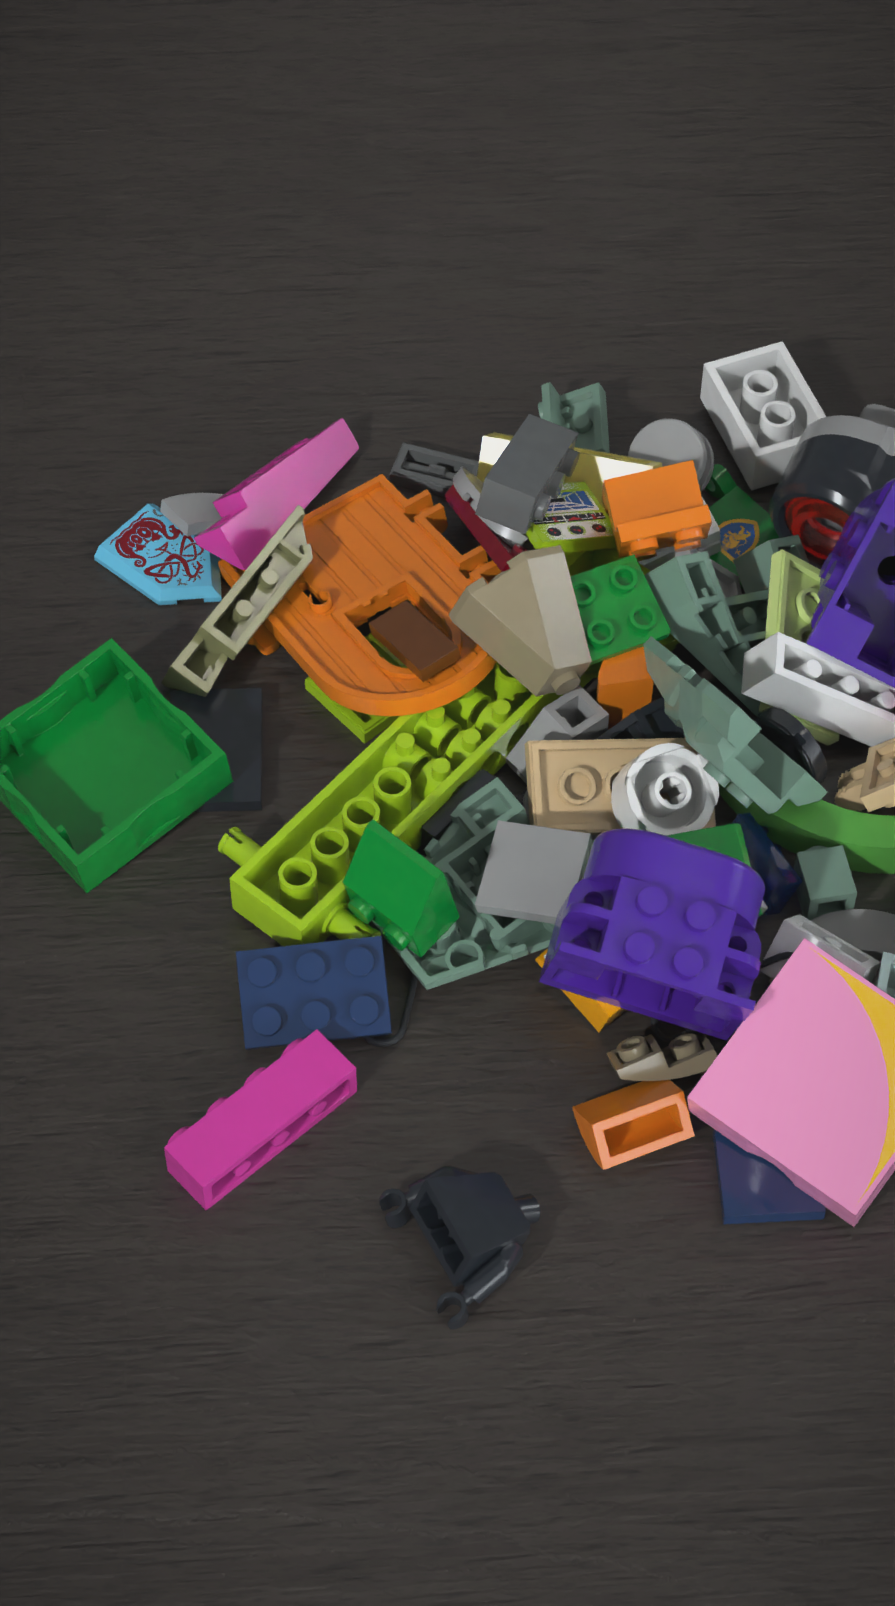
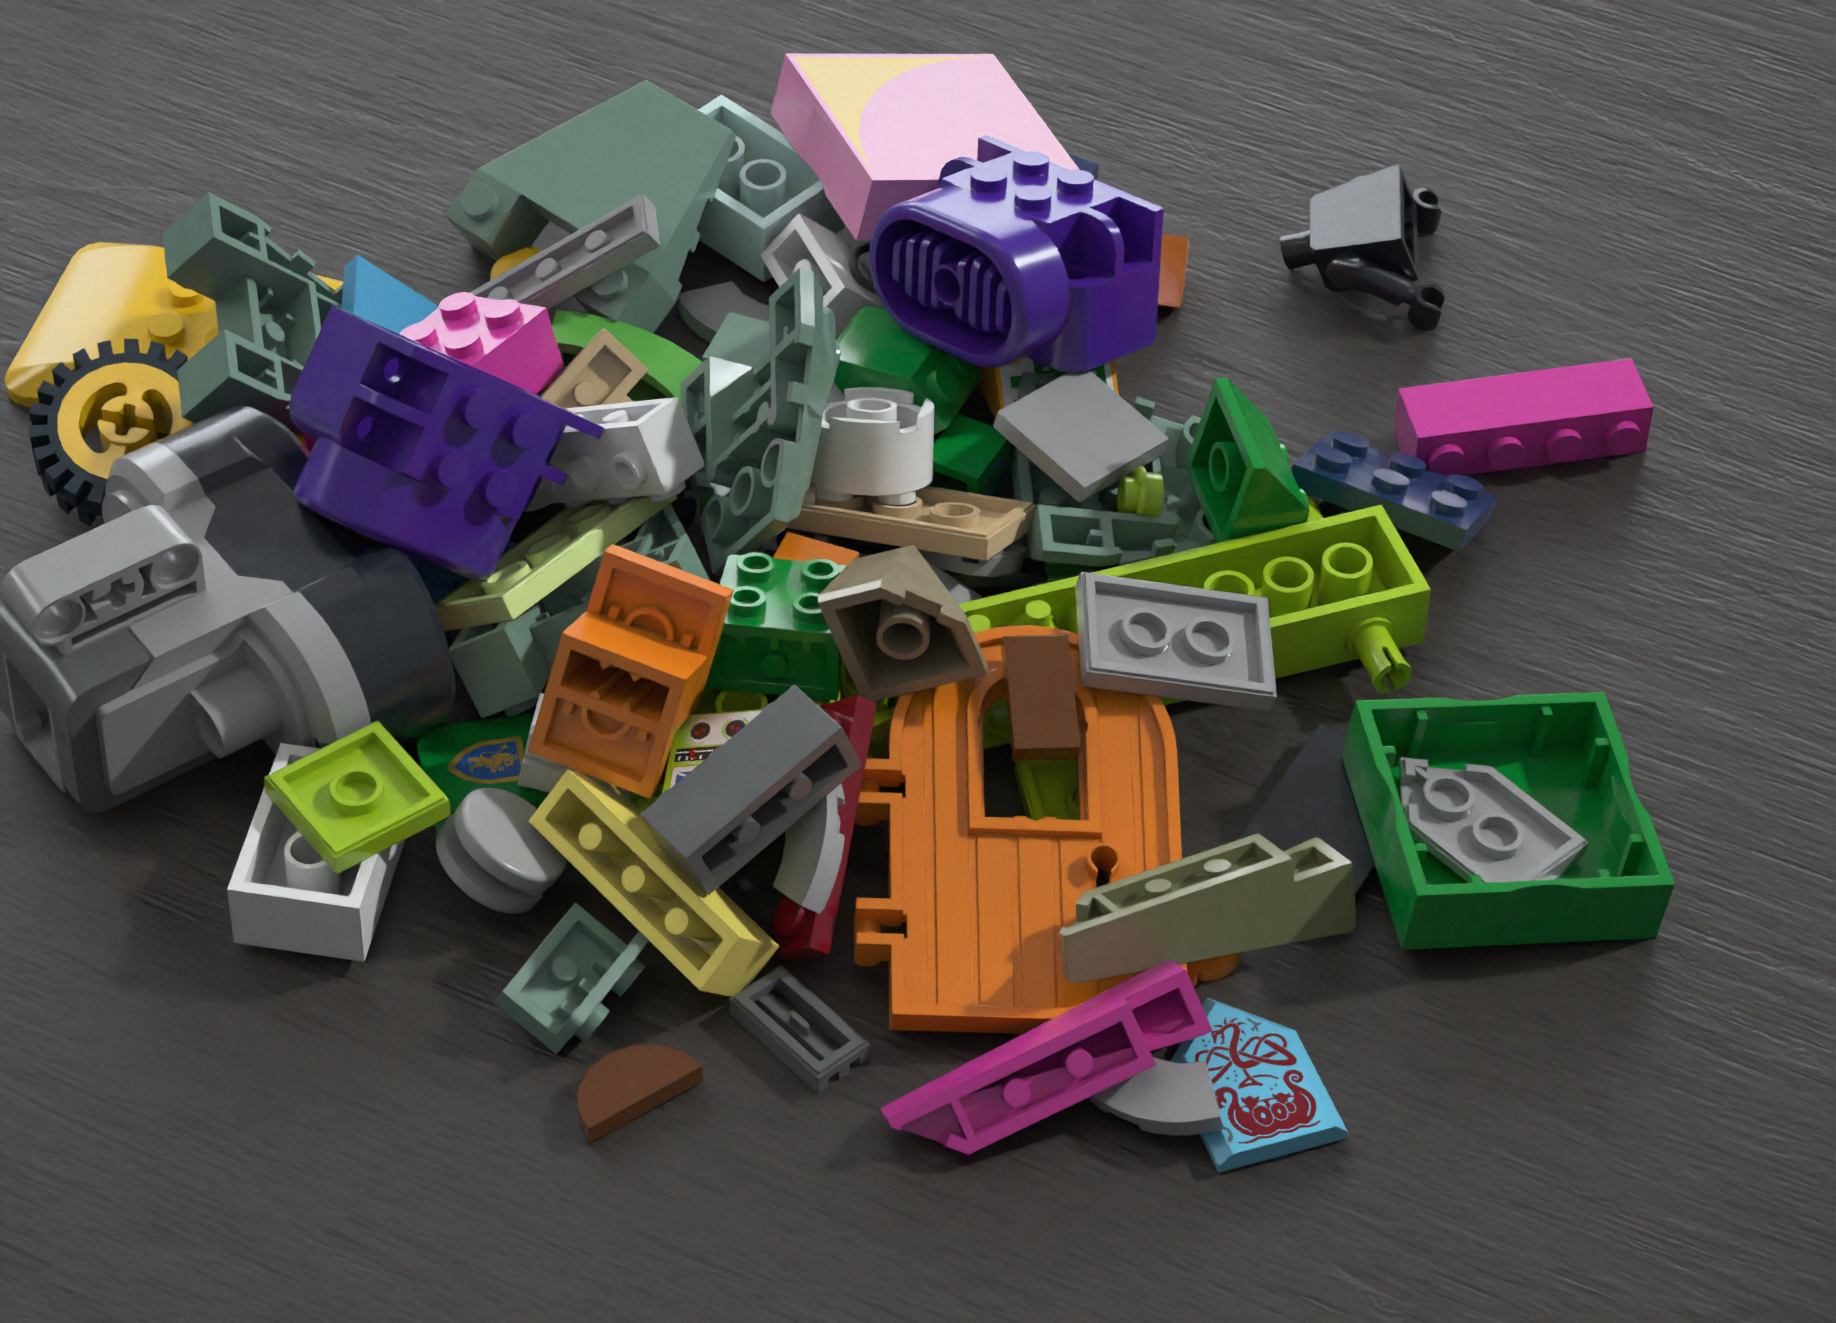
camera: 150 degrees left, 10 degrees down
none -> lime tile [264,720,451,874]
none -> reddish brown tile [578,1044,703,1144]
none -> light grey tile [1075,572,1277,711]
none -> lime plate [1117,466,1164,516]
none -> light grey tile [1399,757,1590,883]

